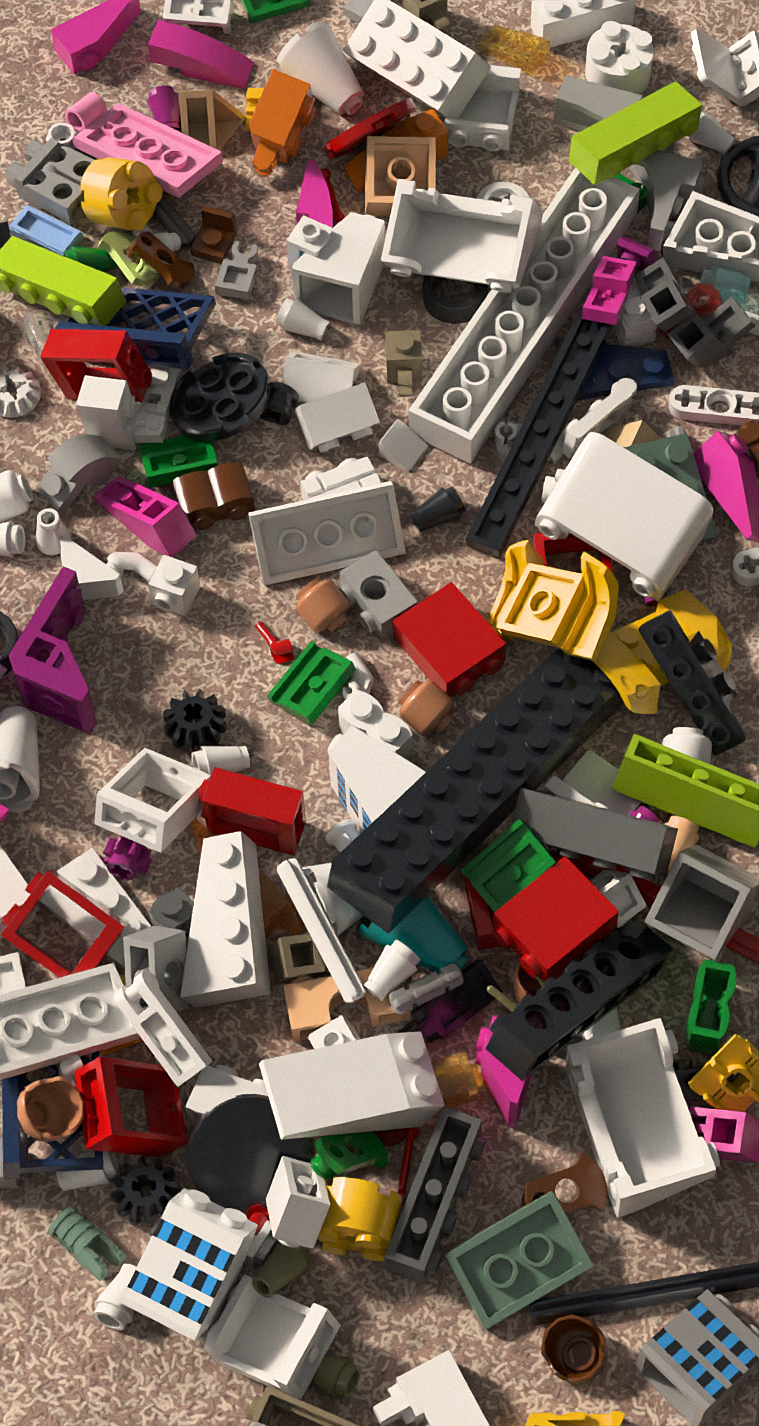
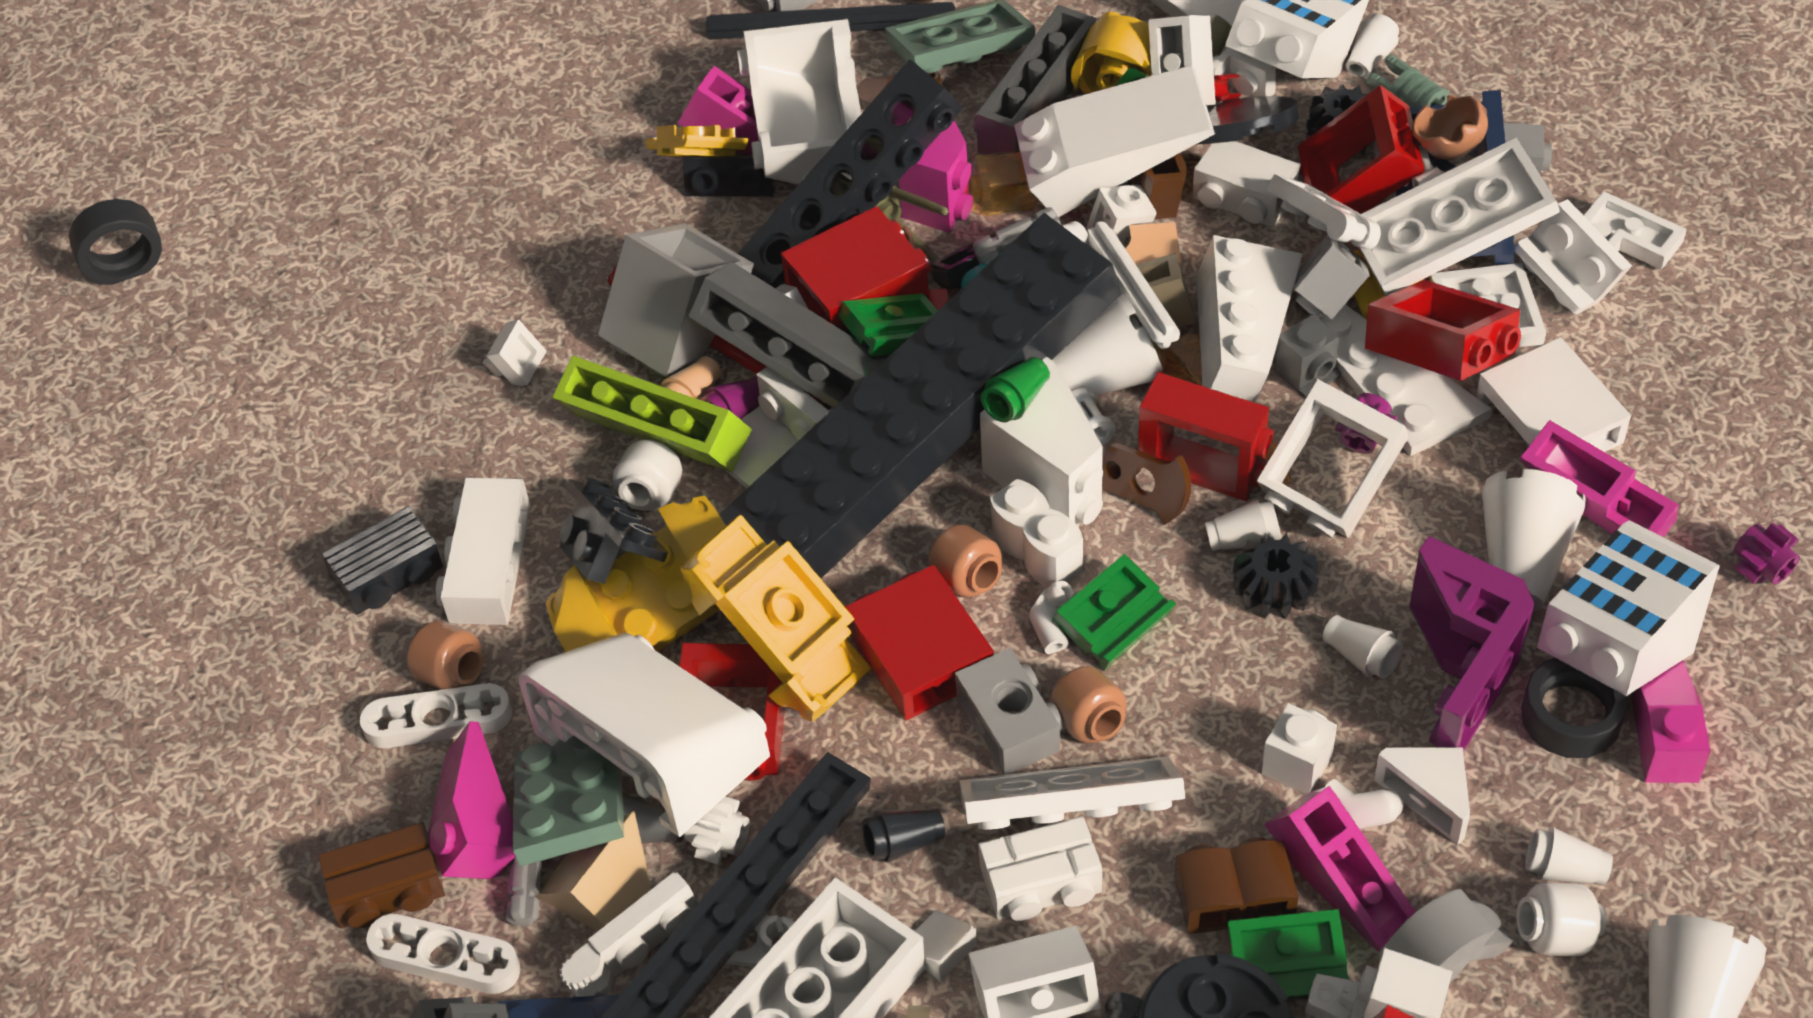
camera: 170 degrees left, 10 degrees down
white cone [35,508,71,555] -> none
red hand [255,622,294,664] -> none
green brick [685,959,736,1056] -> none
none -> green cone [981,357,1050,423]
none -> reddish brown piece [1102,442,1191,525]
none -> white cone [1322,615,1403,679]

